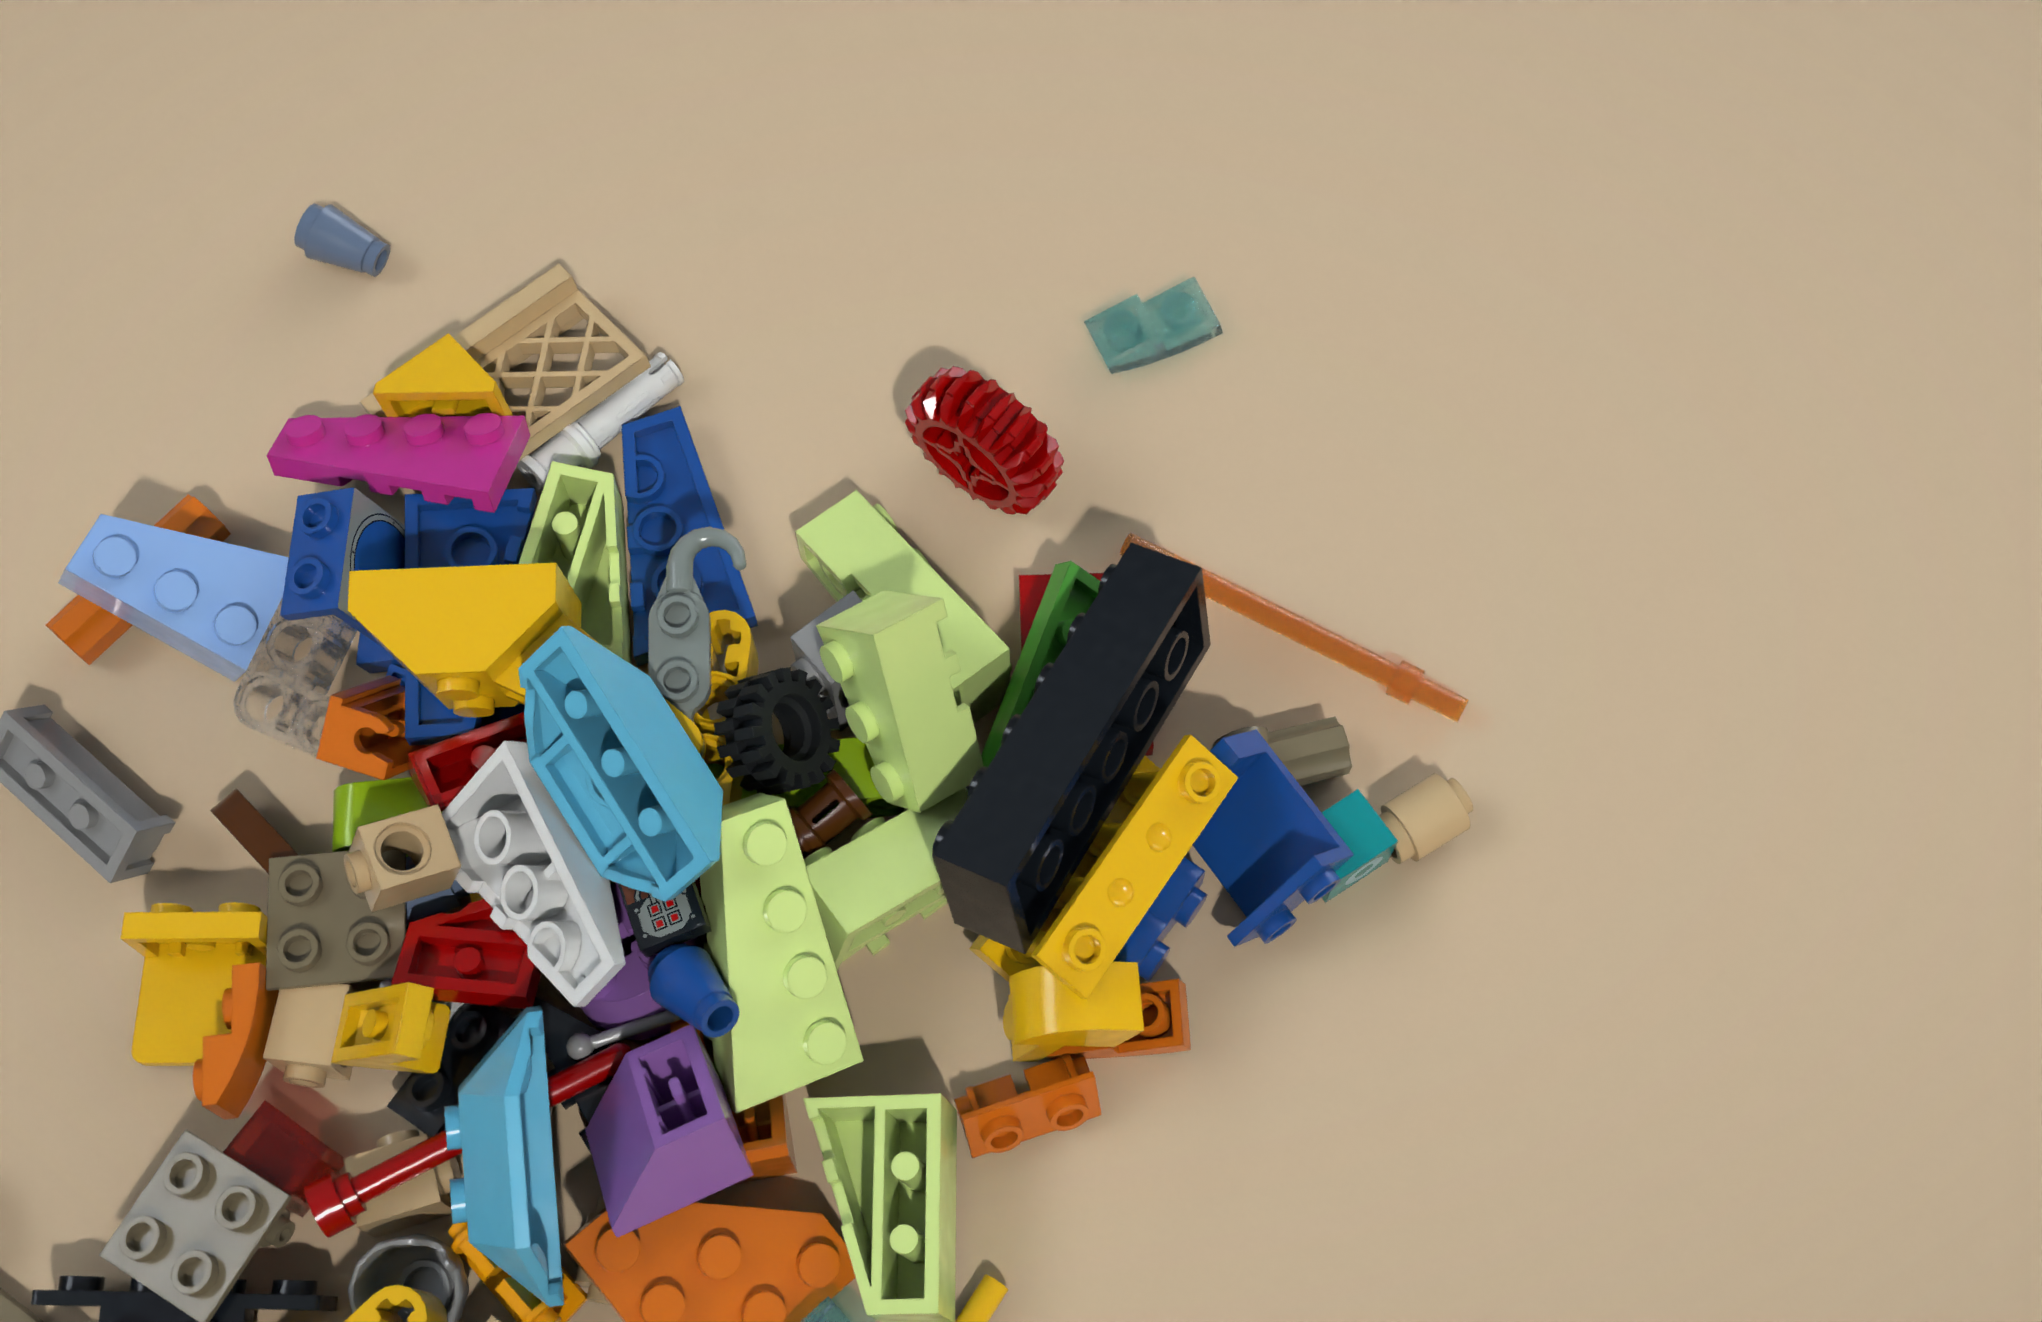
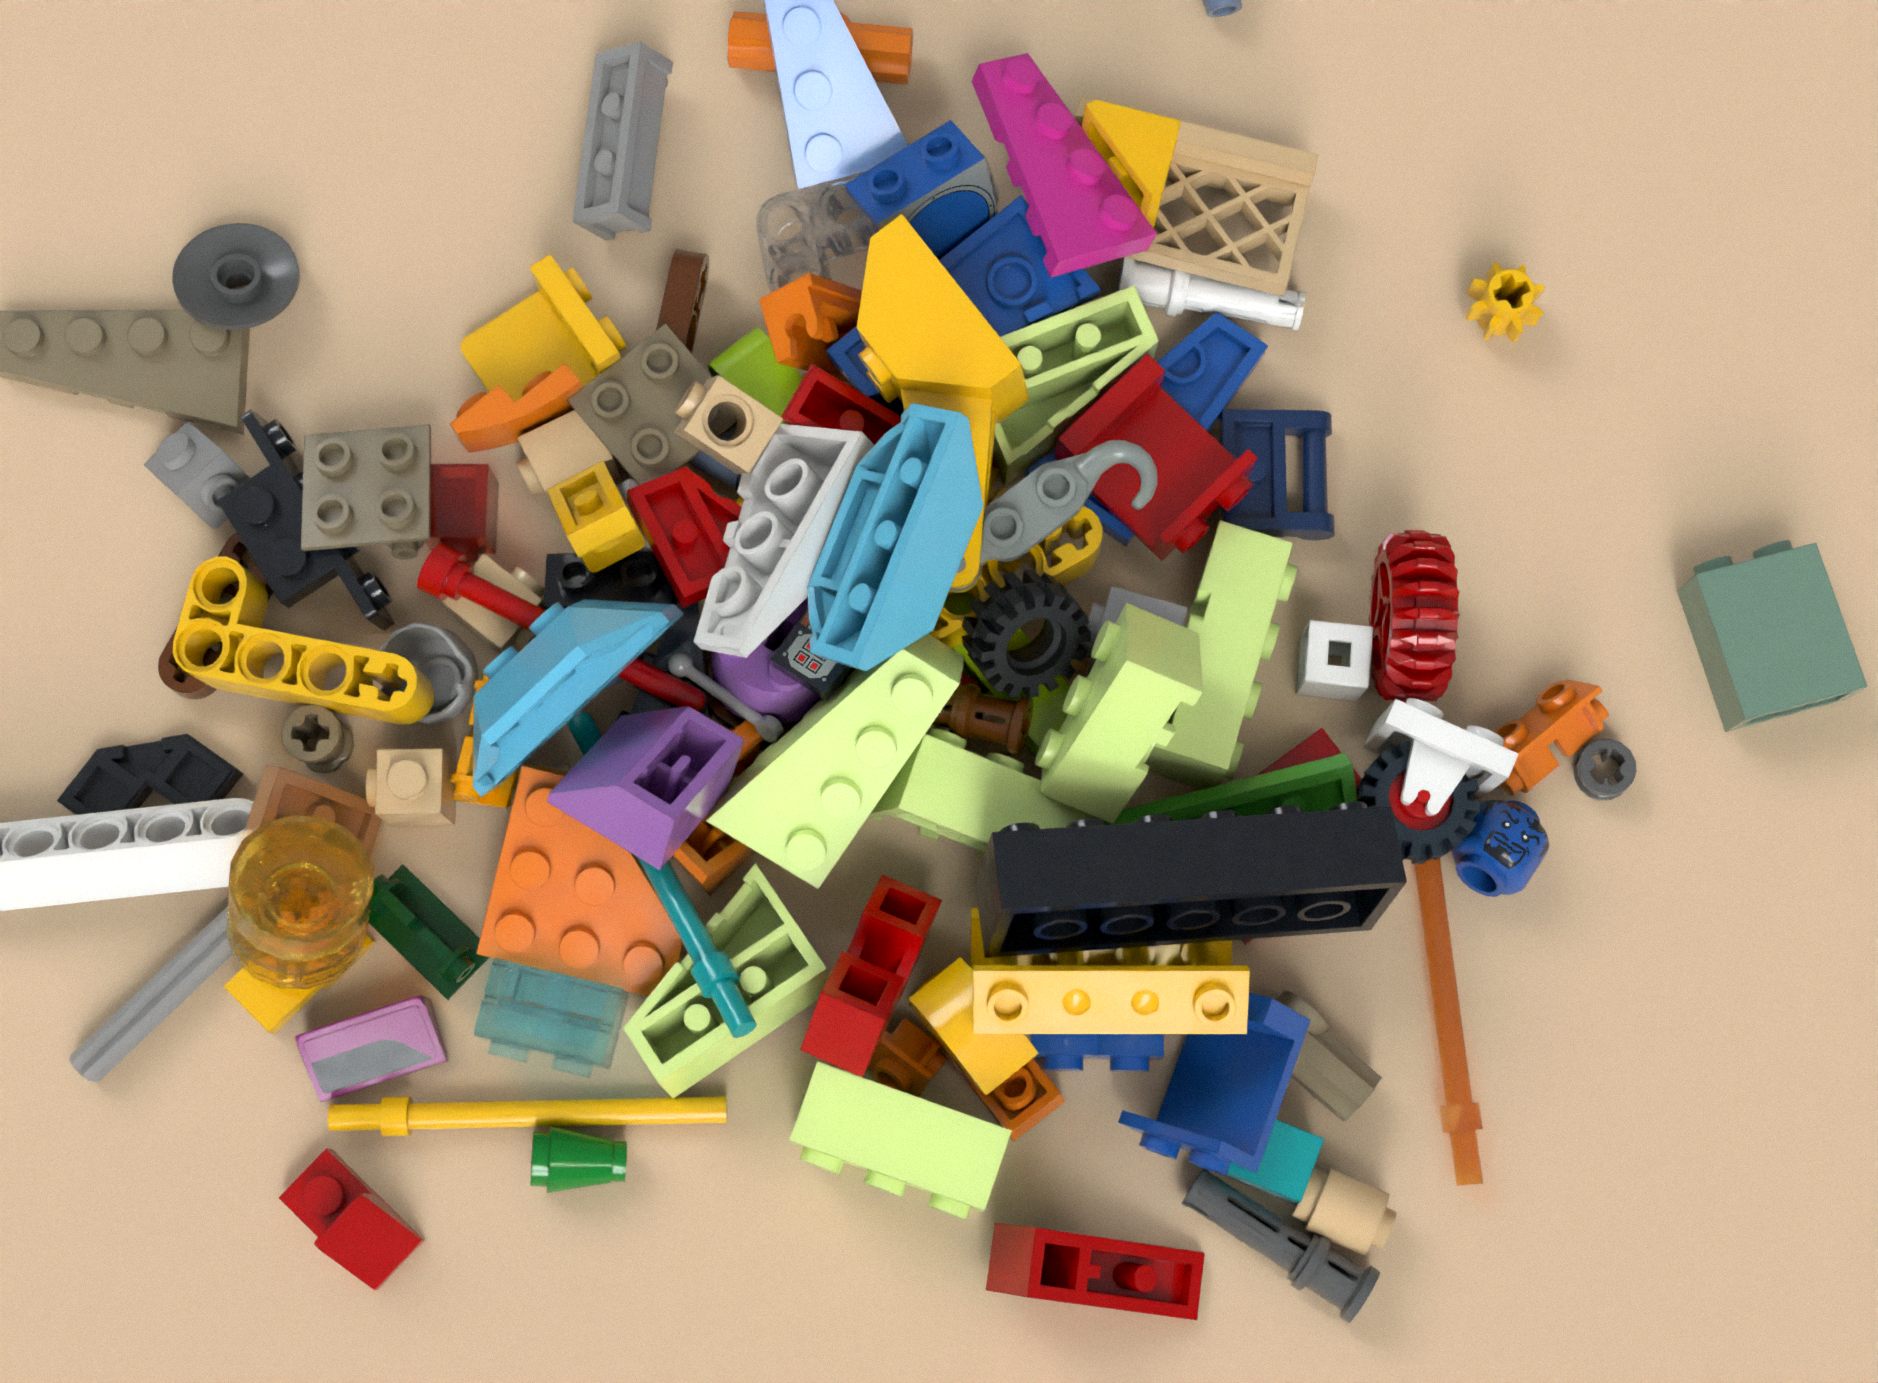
camera: 55 degrees right, 10 degrees up
blue cone [648,943,739,1038] -> none
clear light blue slope [1084,276,1223,374] -> none
none -> teal bar [568,713,757,1038]
none -> yellowish green brick [789,1061,1012,1220]
none -> red arch [800,874,942,1077]
none -> red slope [986,1222,1205,1320]
none -> red panel [1054,353,1258,561]
none -> dark grey pin [1181,1168,1380,1323]
none -> dark blue plate [1220,409,1335,541]
none -> white piece [1296,620,1373,701]
none -> plate [1356,698,1518,864]
none -> blue head [1451,800,1550,897]
none -> yellow gear [1465,262,1545,343]
none -> orange hinge [1494,679,1609,796]
none -> dark grey bush [1574,739,1637,801]
none -> sand green brick [1677,540,1868,732]

